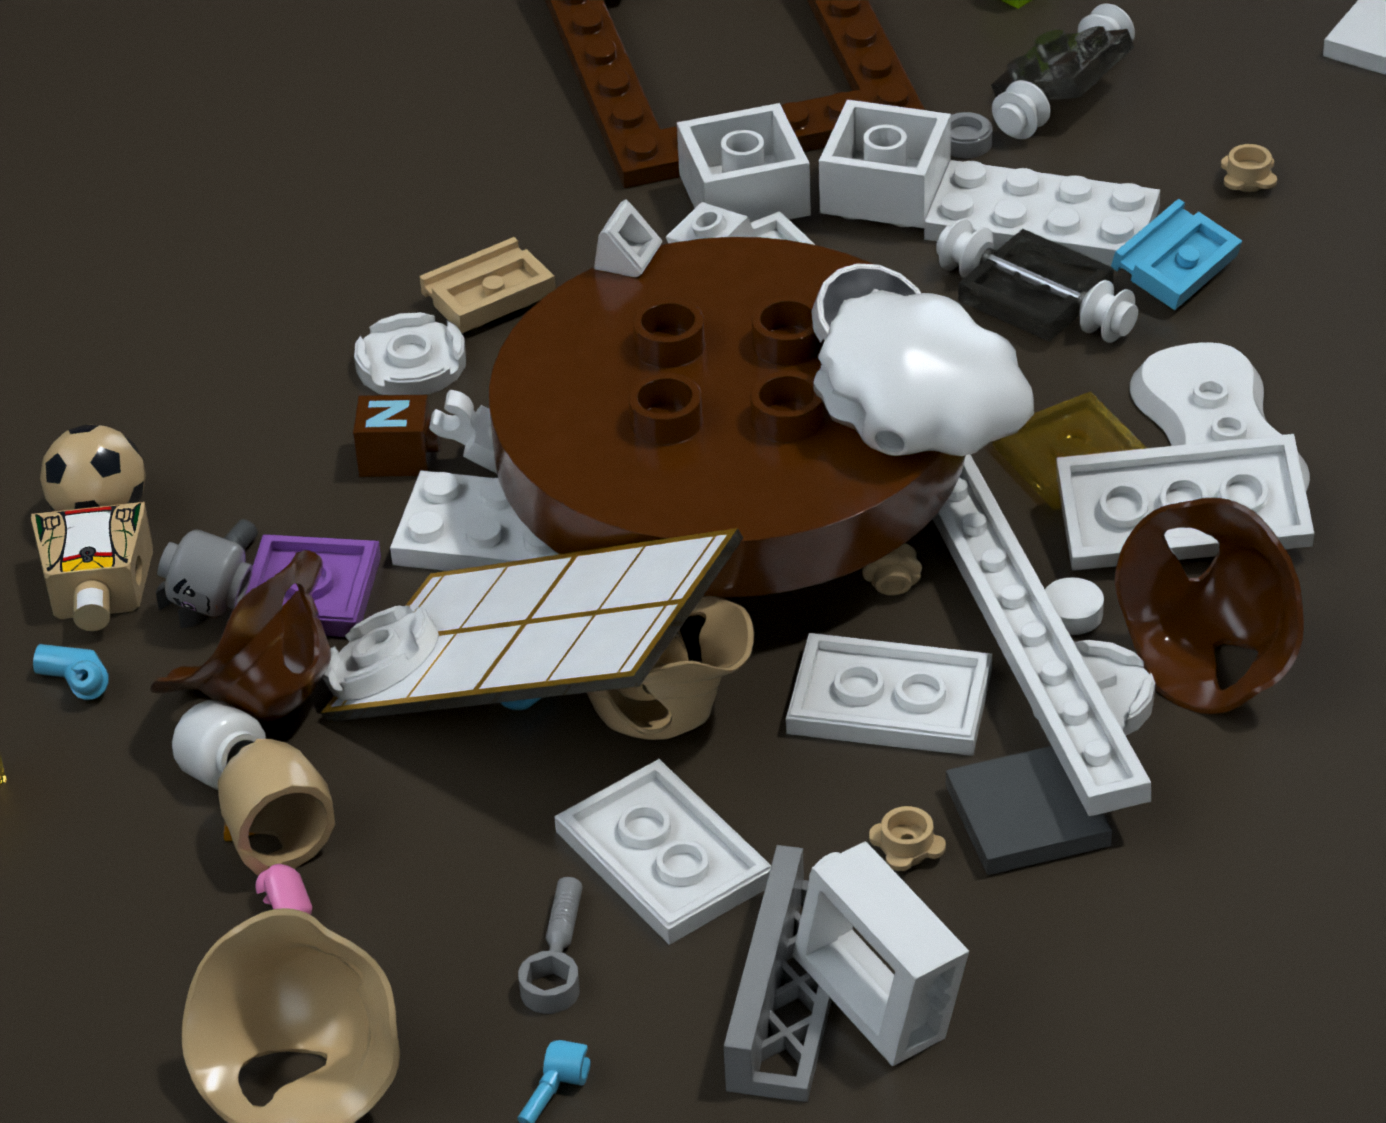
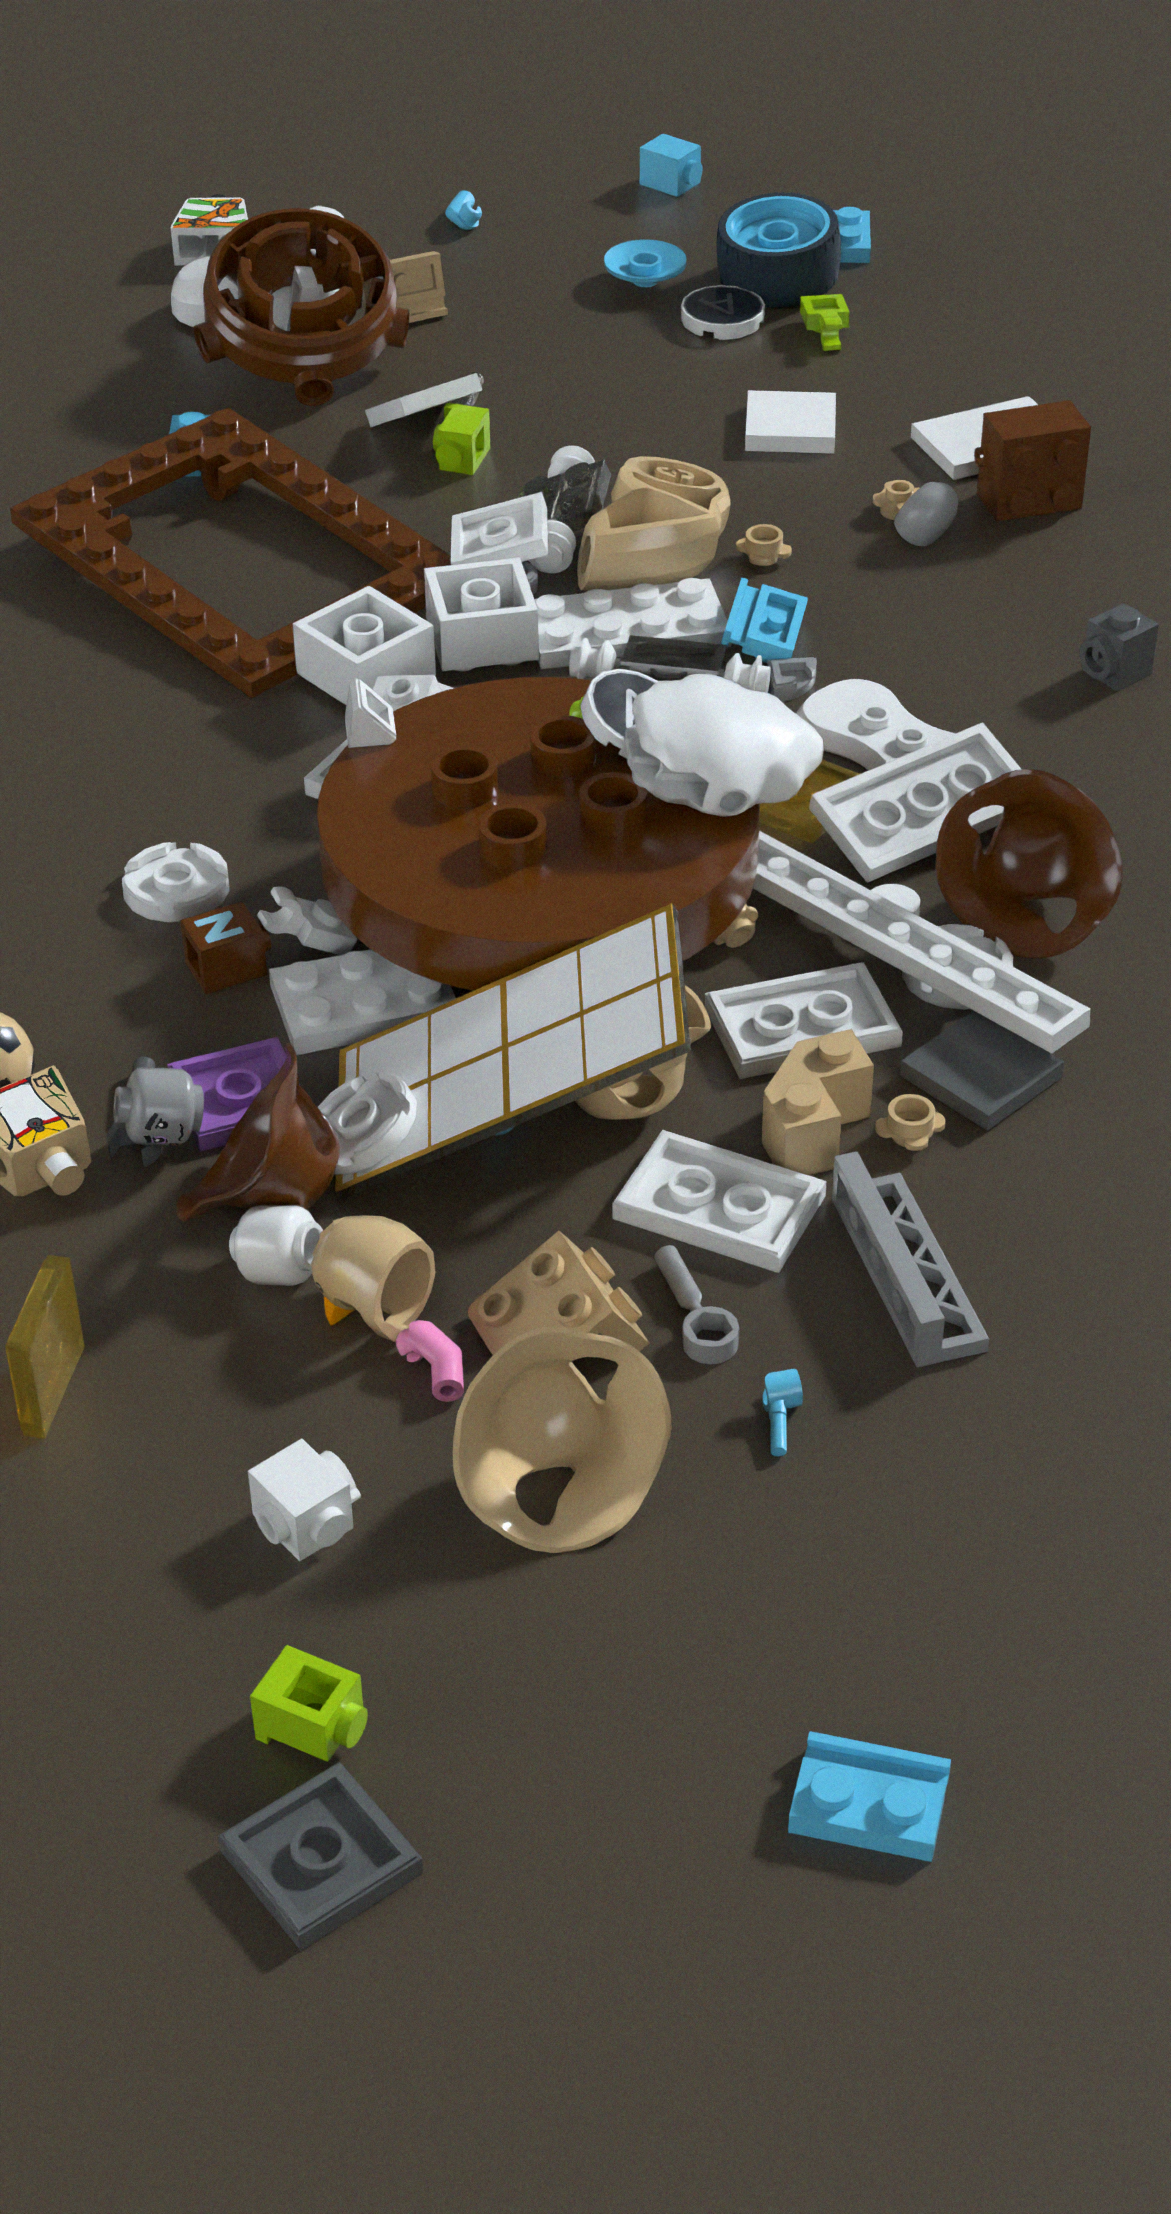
camera: 30 degrees left, 0 degrees up
medium azure arm [33,644,109,700] -> none
tan plate [419,237,556,333] -> none
white window [792,841,969,1066] -> none
none -> white brick [248,1438,361,1561]
none -> white tile [451,492,548,565]
none -> tan bracket [468,1231,649,1355]
none -> tan piece [577,456,731,591]
none -> tan brick [762,1029,874,1176]
none -> light grey tile [767,657,817,702]

